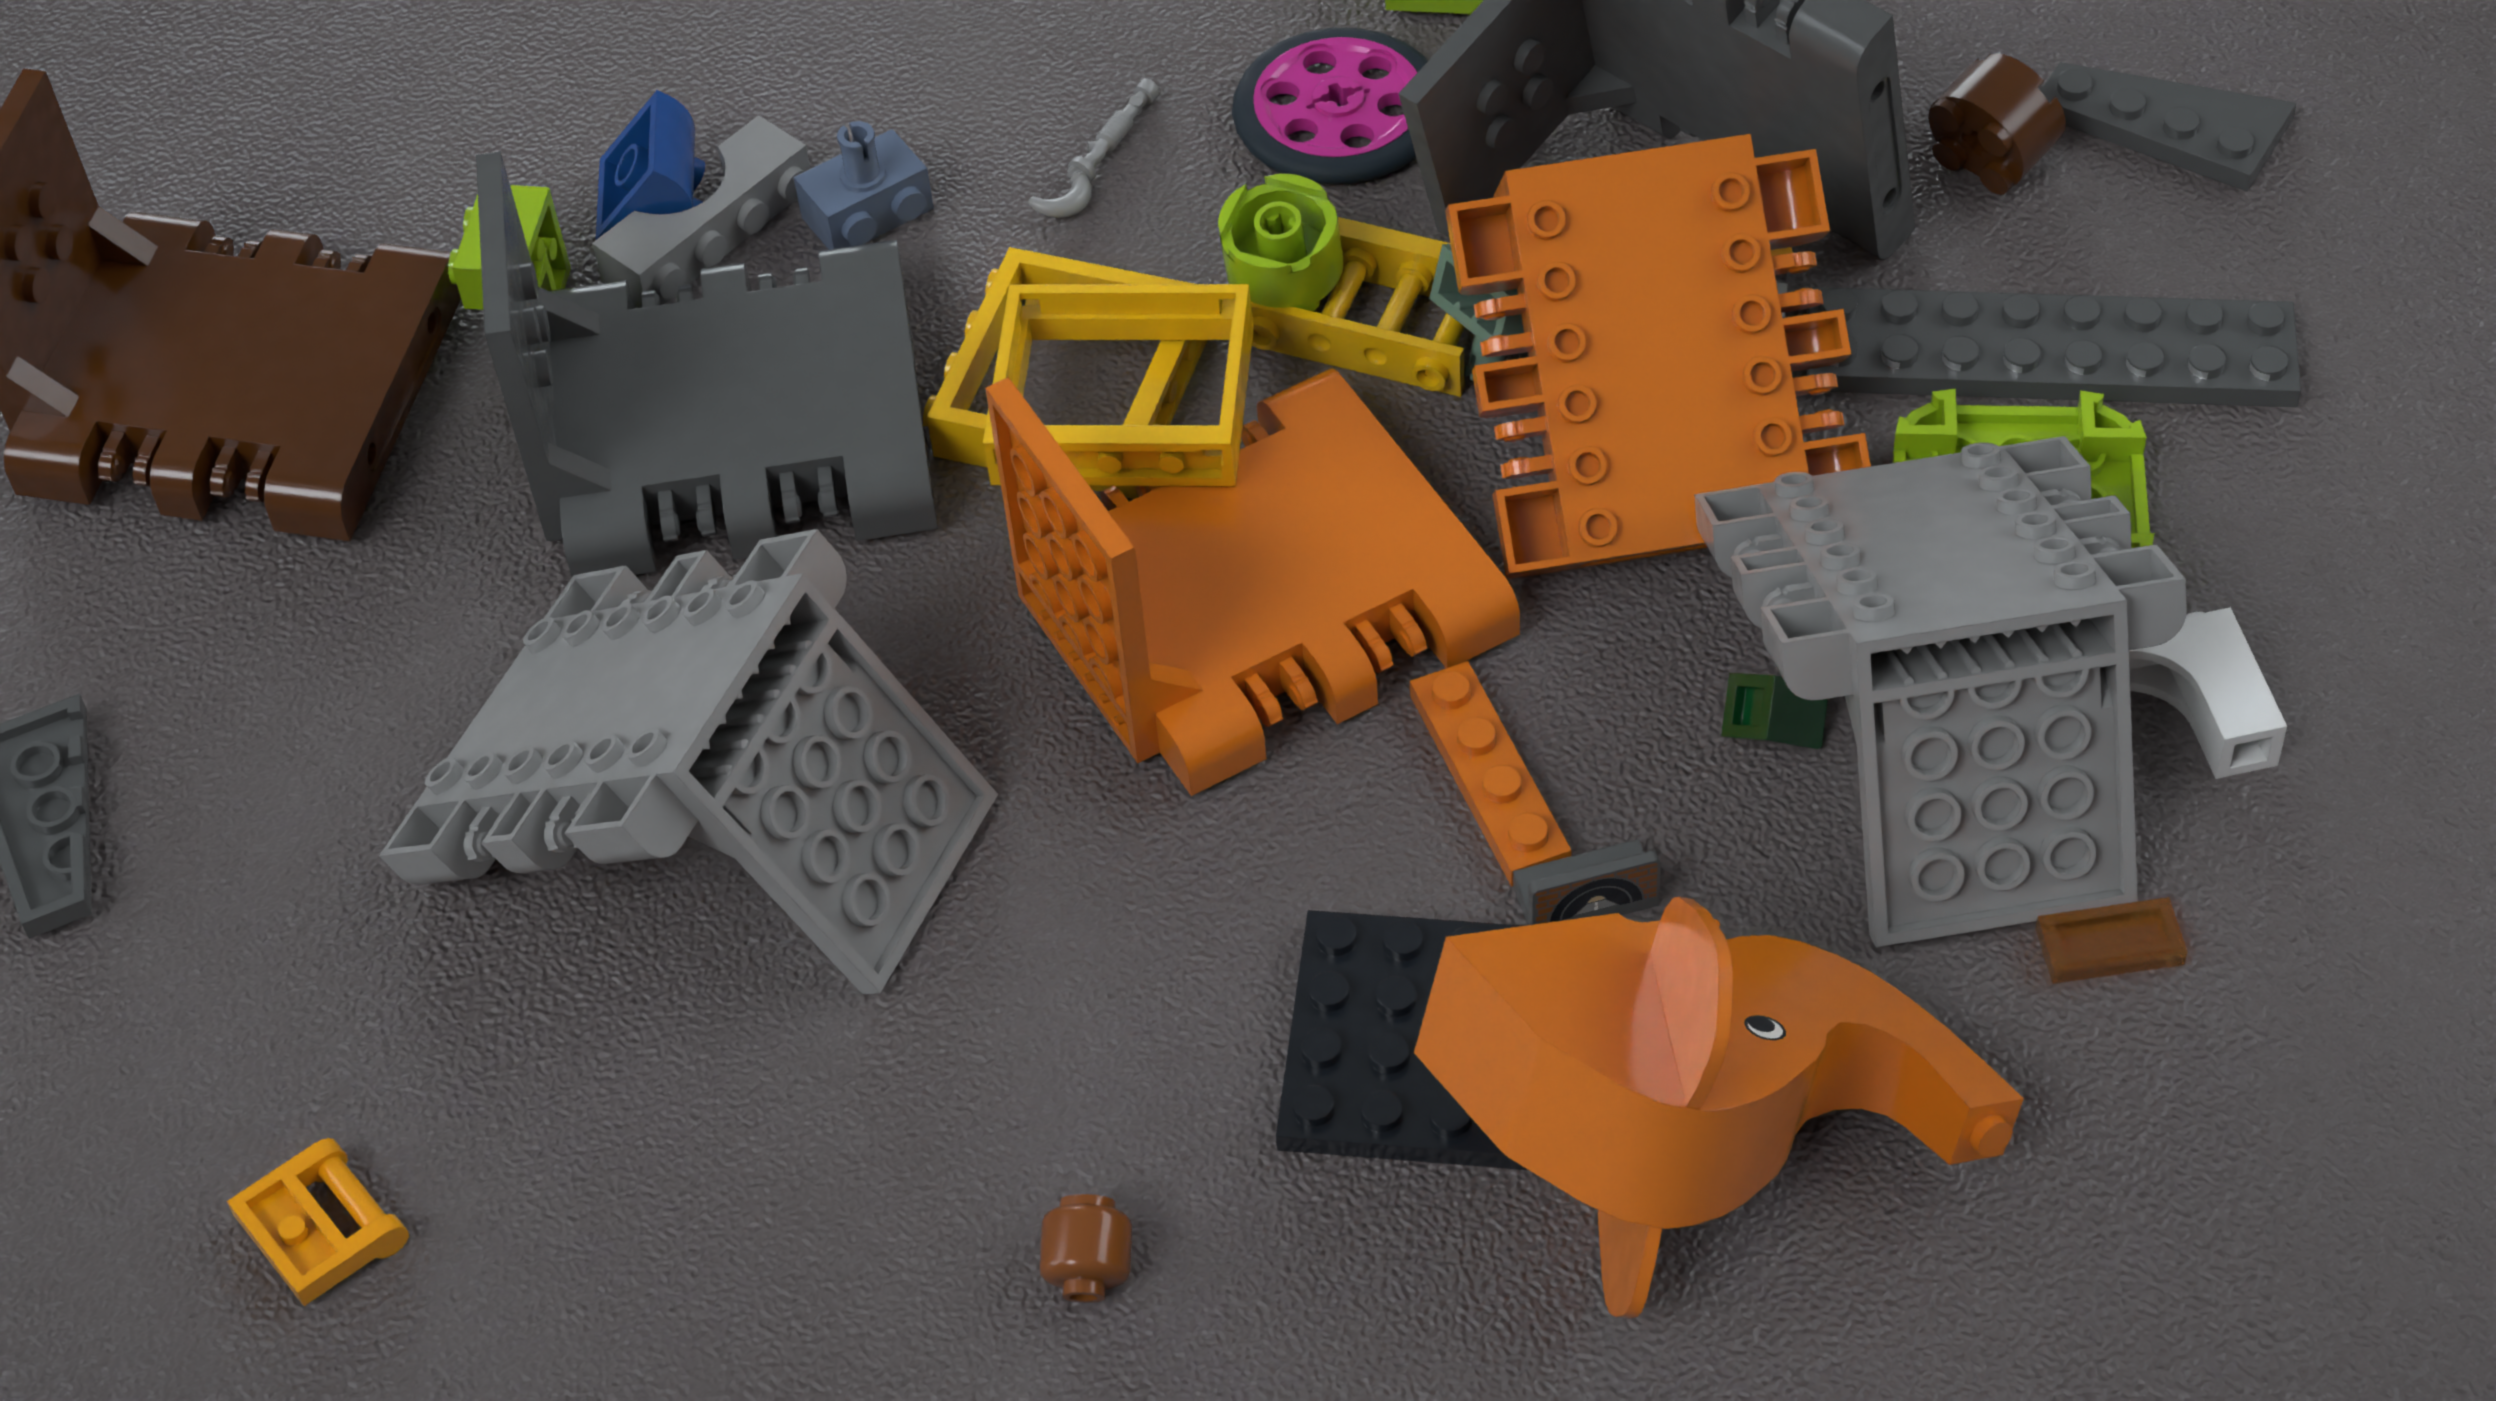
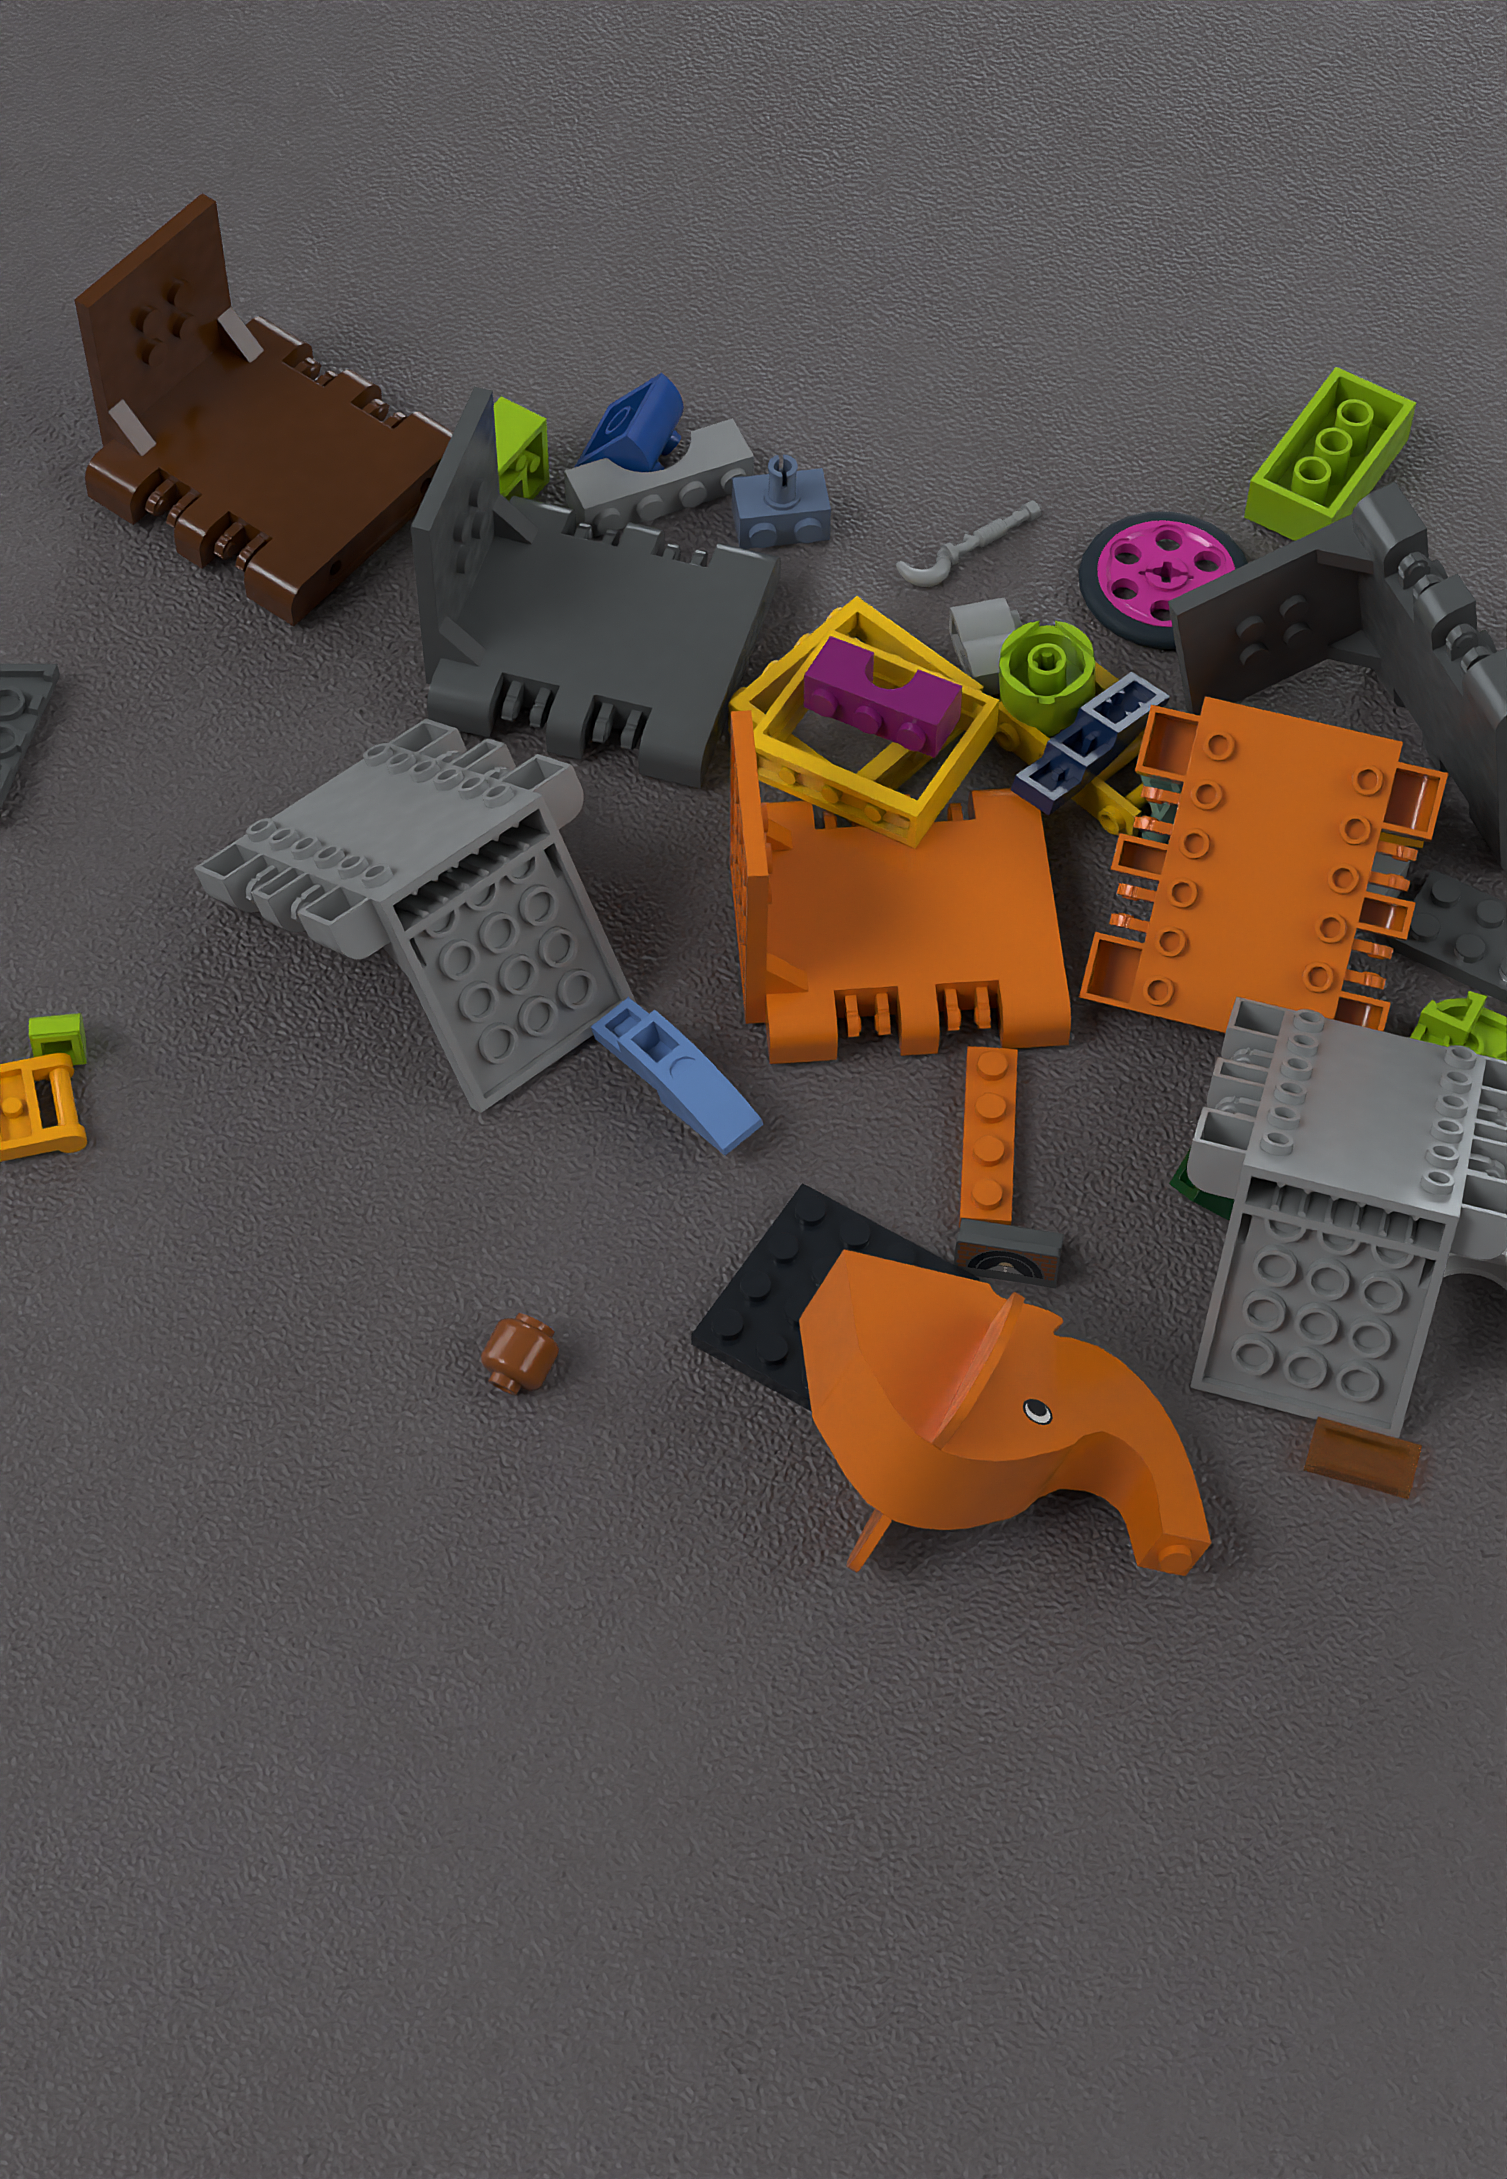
camera: 20 degrees right, 5 degrees up
none -> lime brick [29,1013,87,1065]
none -> medium blue slope [591,997,763,1156]
none -> magenta arch [804,636,962,758]
none -> light grey brick [949,597,1022,695]
none -> dark blue slope [1011,672,1170,816]

